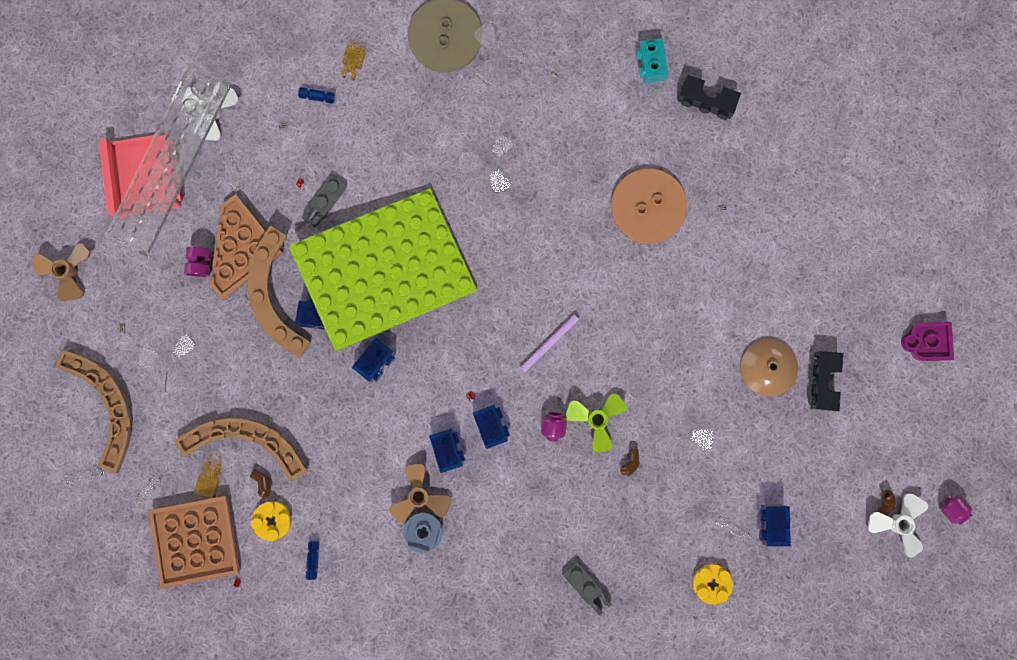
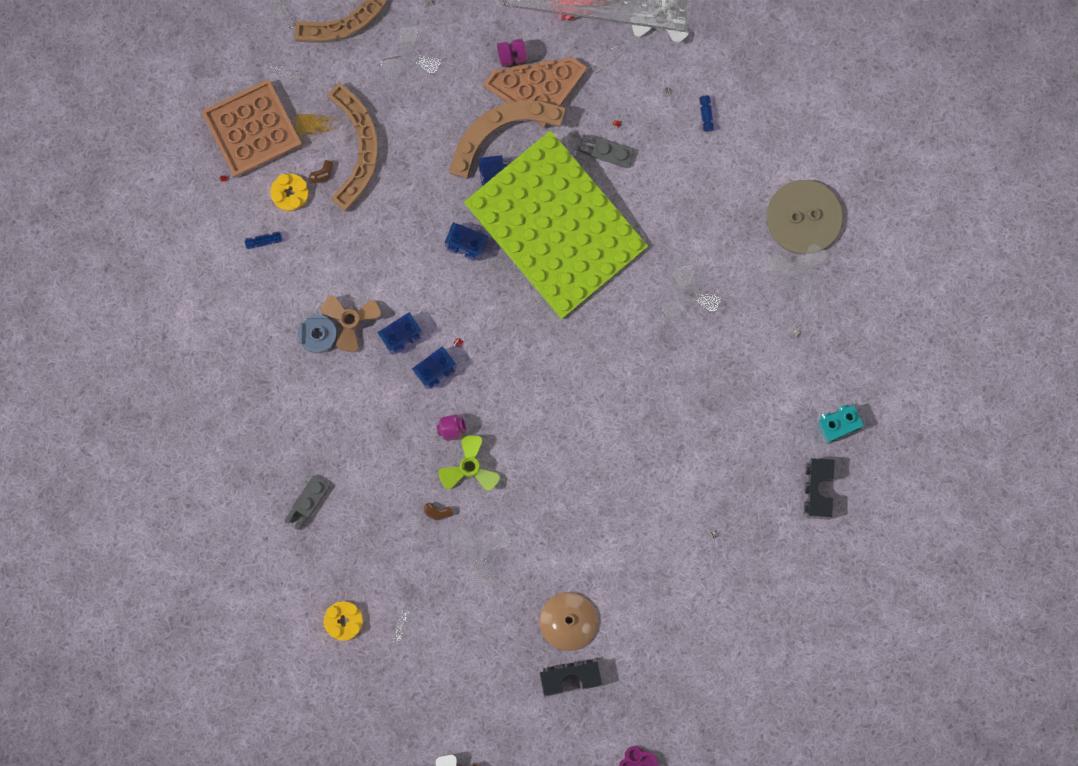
camera: 70 degrees right, 5 degrees down
clear yellow plate [341,44,366,81] -> none
lavender bar [520,315,579,373] -> none
nougat plate [611,169,687,244] -> none
clear blue brick [758,505,791,546] -> none

